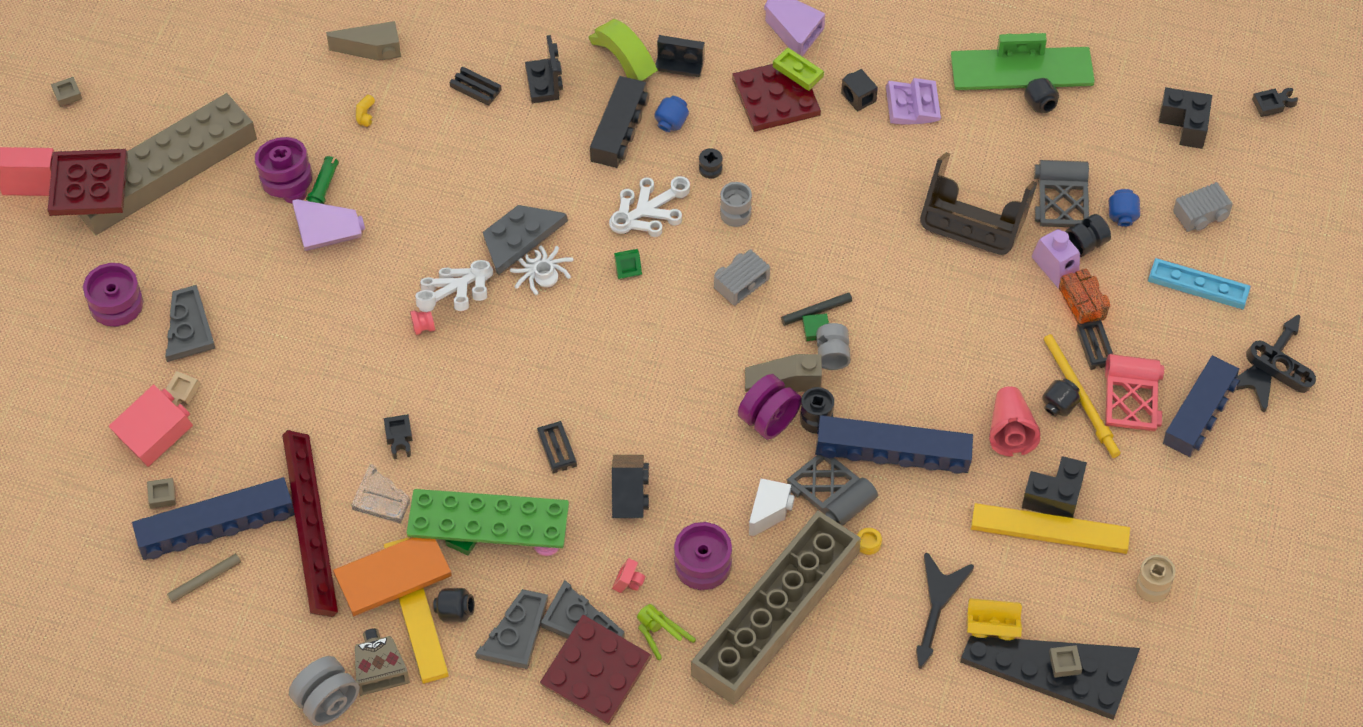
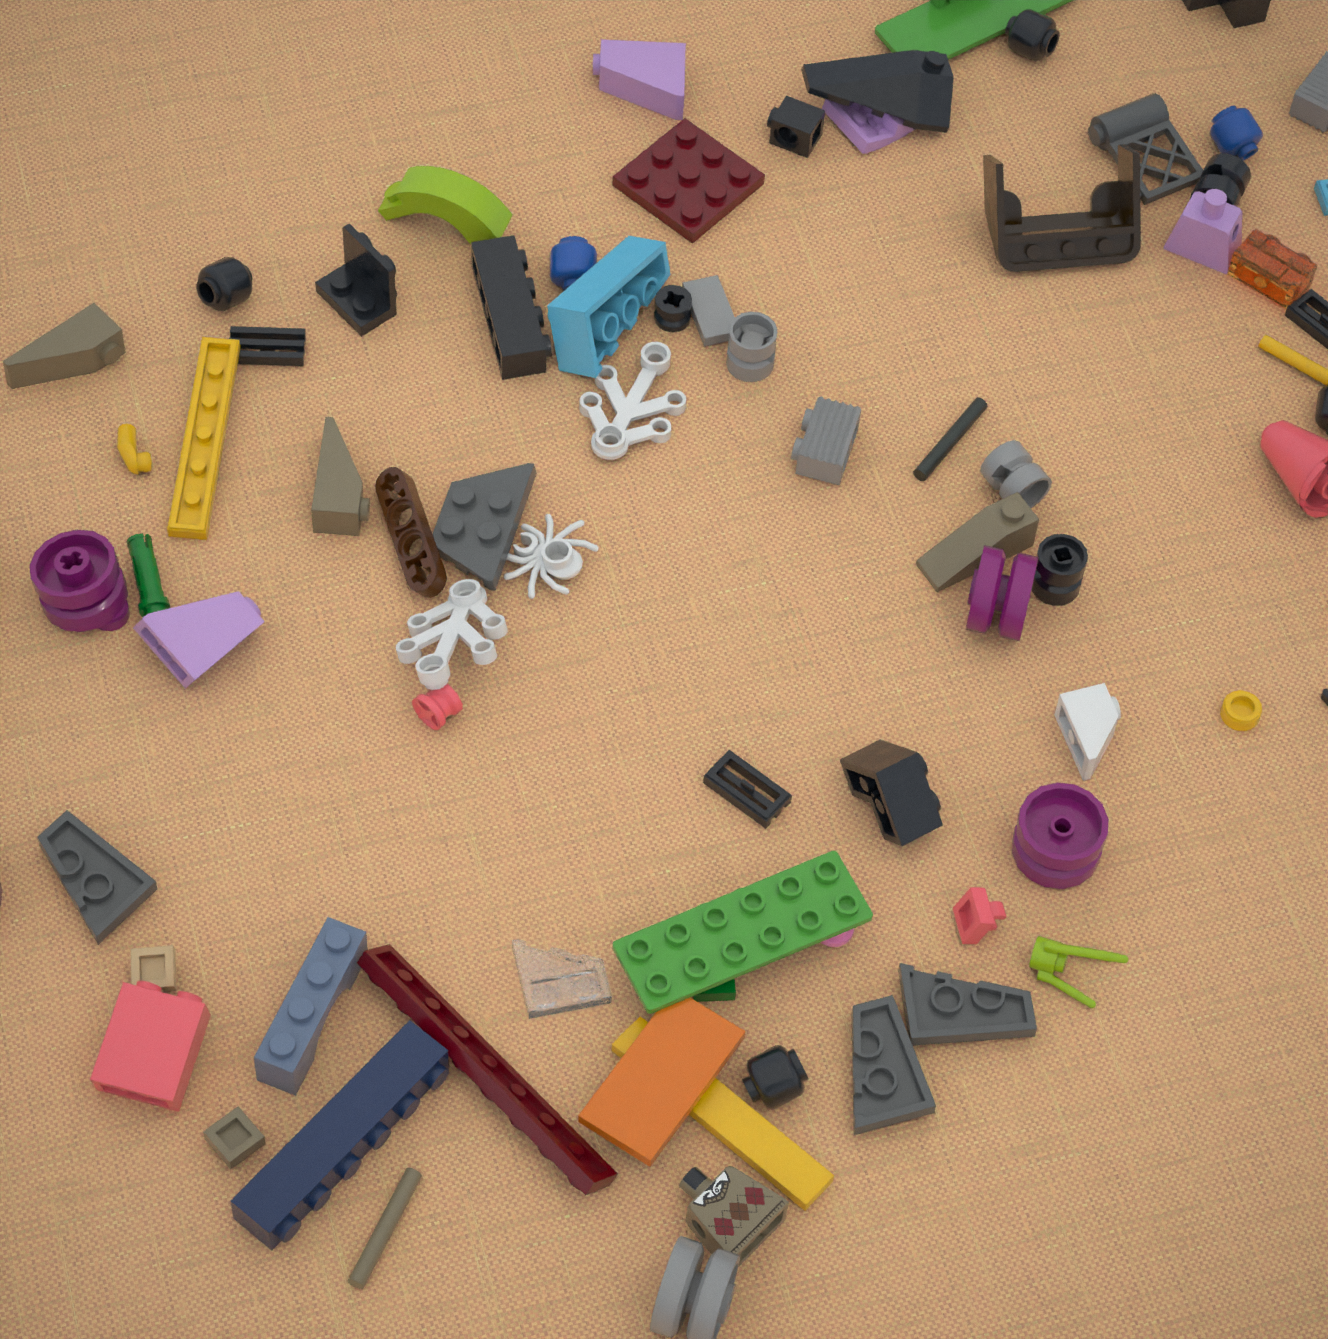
camera: 35 degrees left, 0 degrees up
black plate [383,414,413,459] -> none
dark red plate [540,615,652,725] -> none
green tile [614,249,642,279] -> none
black bracket [655,35,705,77] -> none
dark tan brick [691,510,861,705] -> none
lime plate [773,48,824,91] -> none
dark grey piece [787,455,878,526] -> none
green tile [802,313,829,341] -> none
dark blue brick [815,415,973,474] -> none
none -> yellow tile [167,337,240,540]
none -> black head [196,257,253,311]
none -> sand blue arch [254,917,368,1096]
none -> dark tan slope [311,417,370,536]
none -> reddish brown beam [375,467,447,598]
none -> medium azure wedge [547,236,671,378]
none -> light grey tile [682,275,735,347]
none -> black wedge [801,50,954,133]

